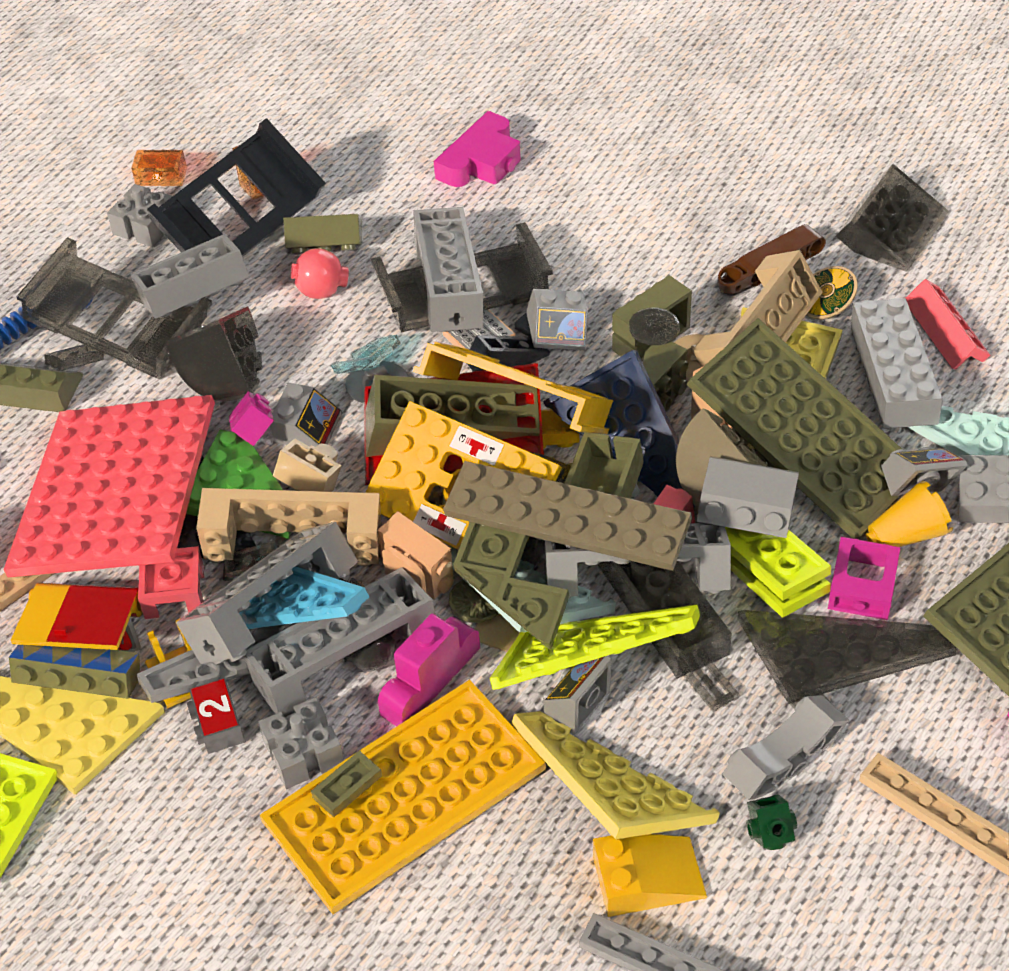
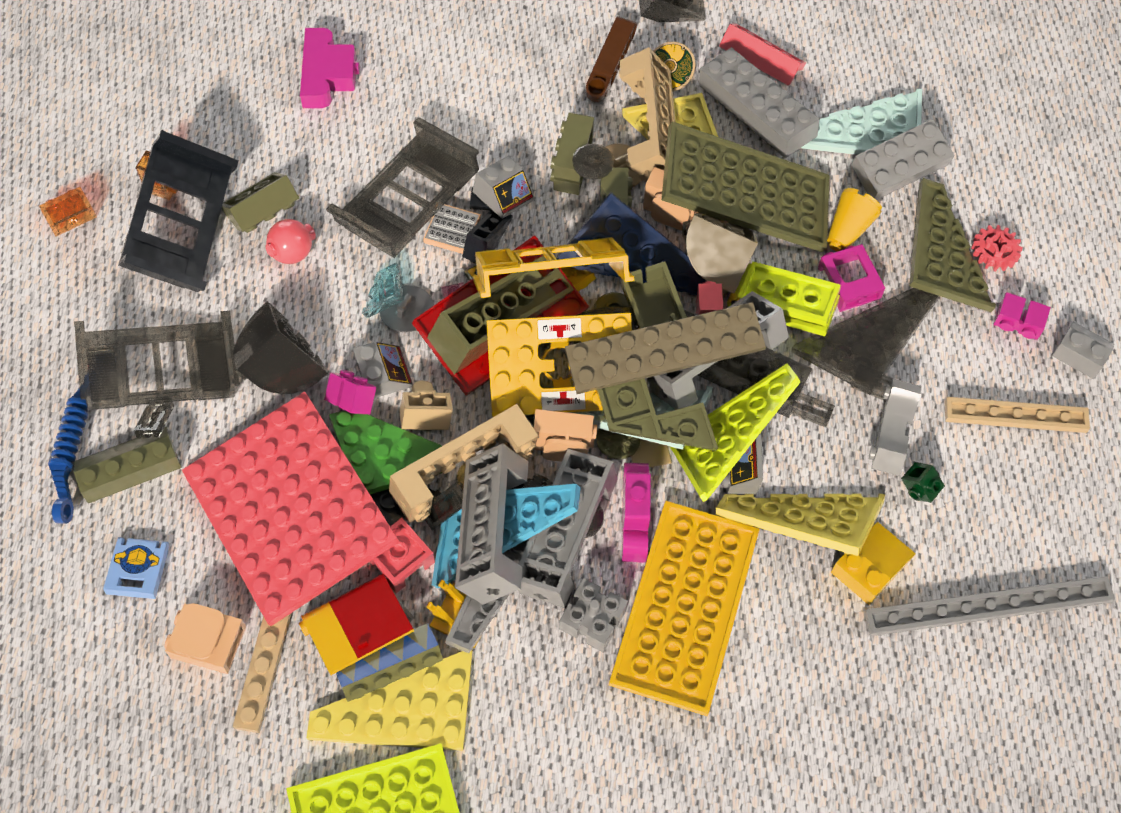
camera: 40 degrees left, 15 degrees up
light grey brick [107,184,173,247] -> none
light grey brick [131,234,250,319] -> none
brick [186,677,245,754] -> none
olive plate [311,750,382,817] -> none
light grey plate [413,207,483,332] -> none
light grey slope [697,456,799,538] -> none
light grey slope [881,447,968,496] -> none

